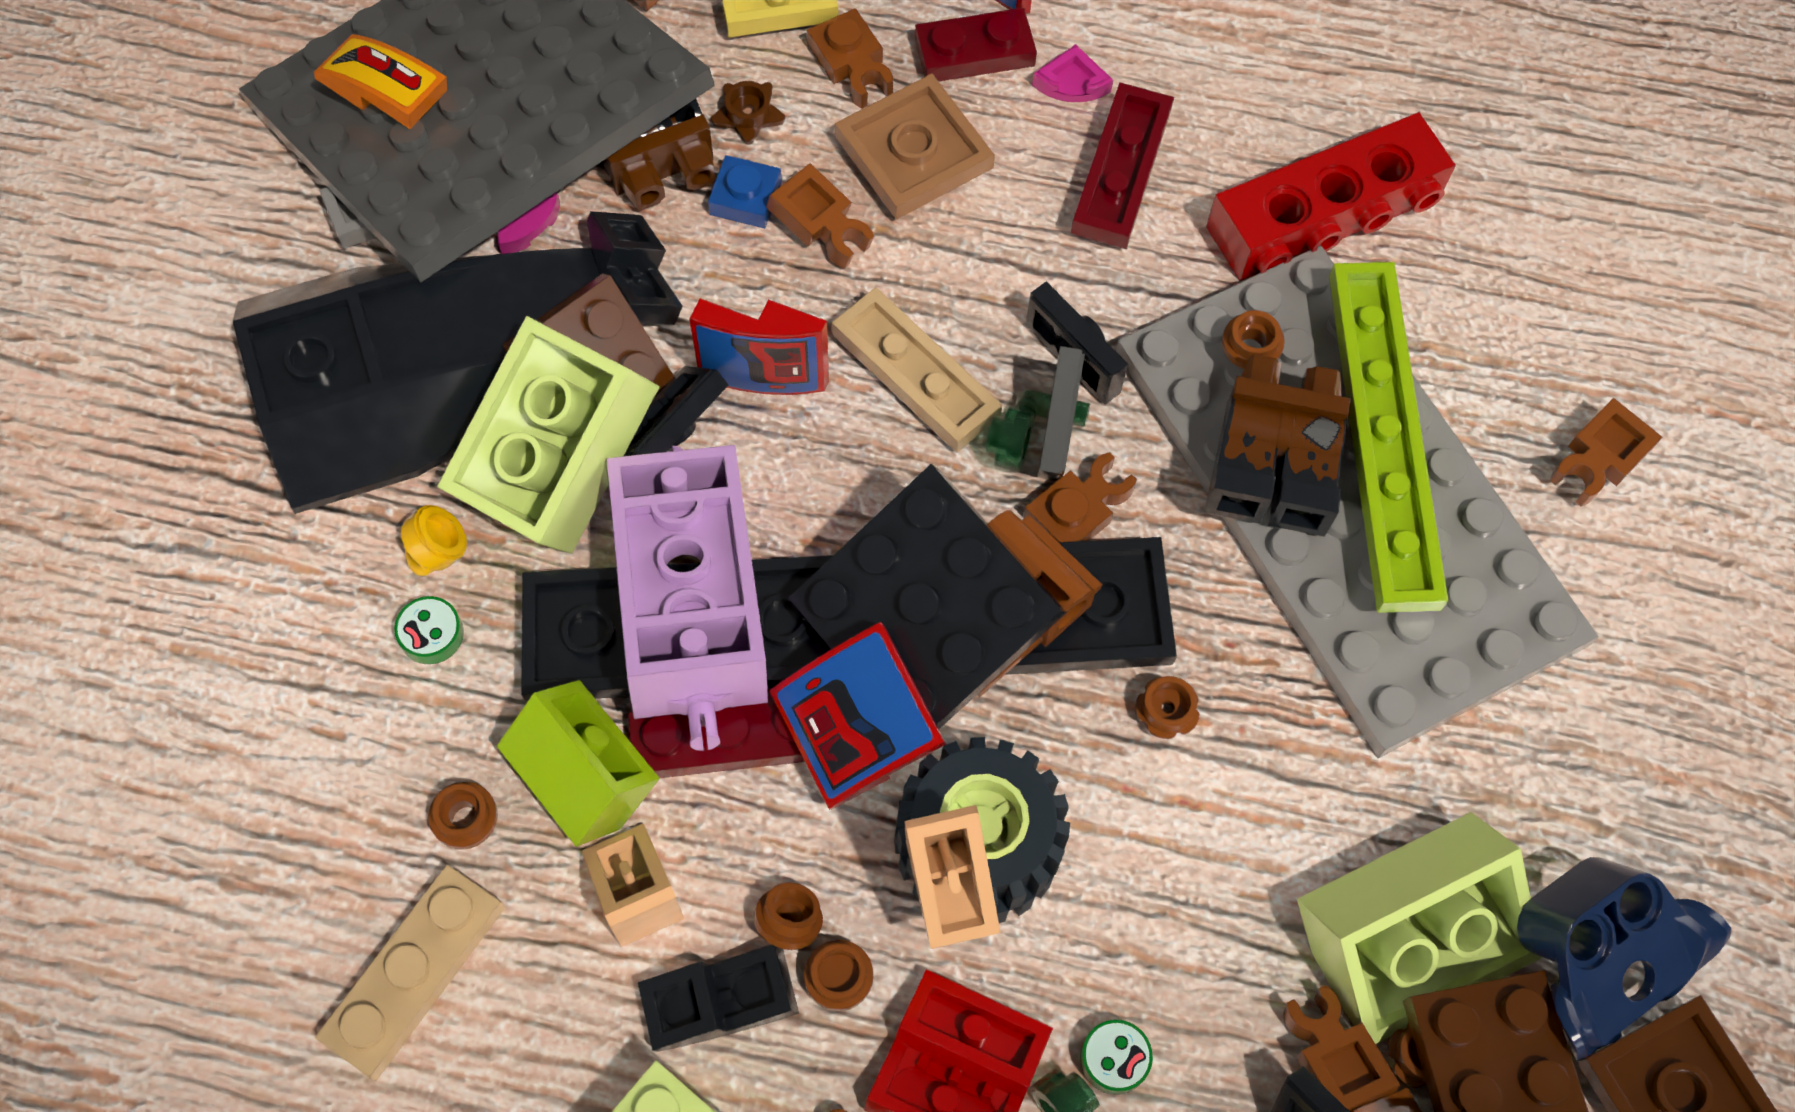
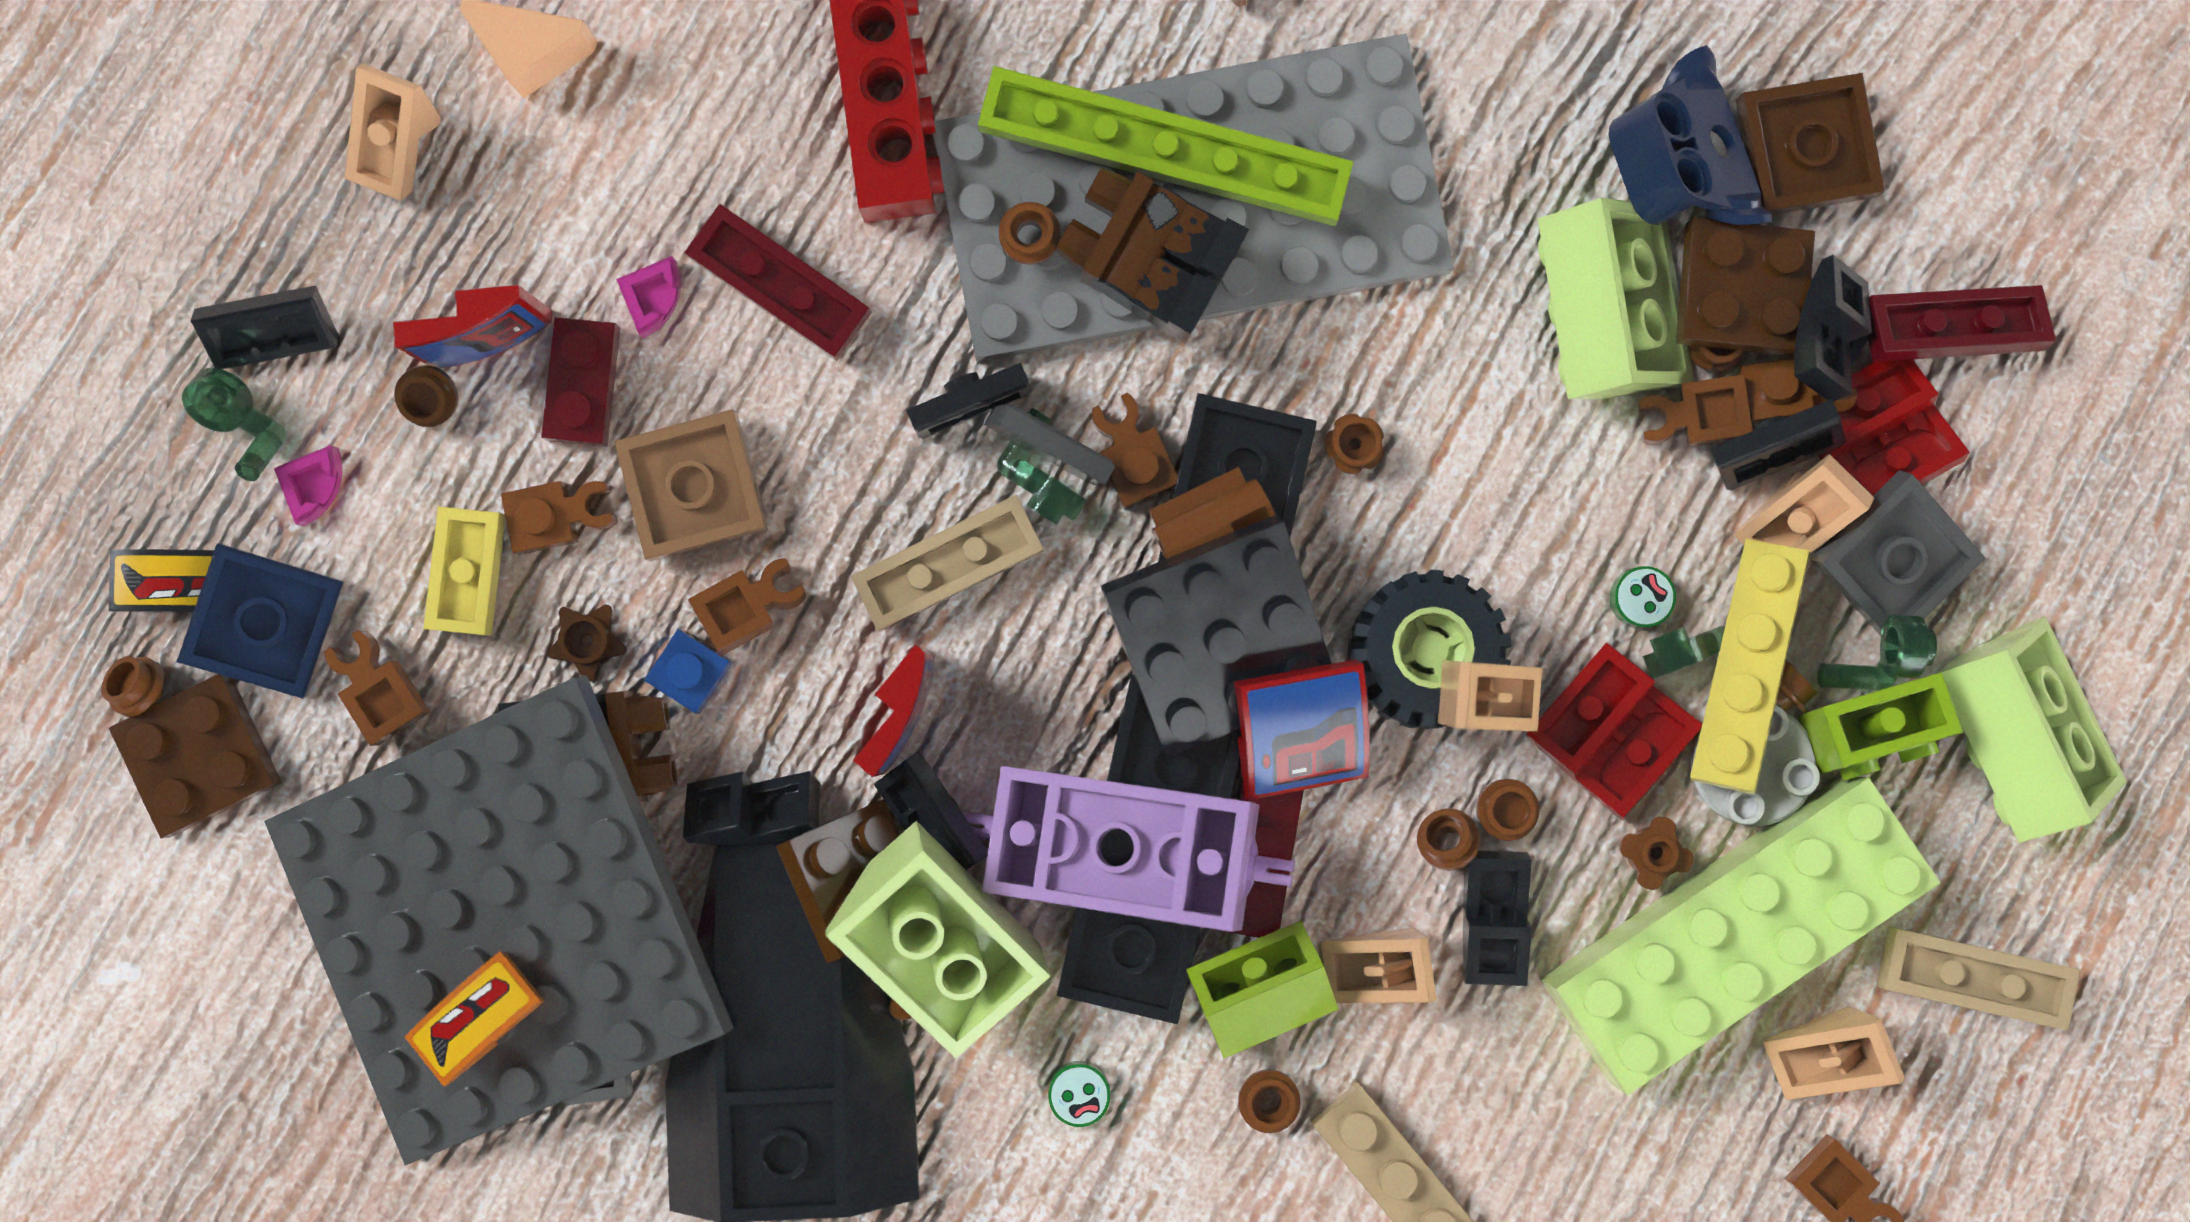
camera: 75 degrees left, 20 degrees up
yellow tile [401,505,467,576] -> none

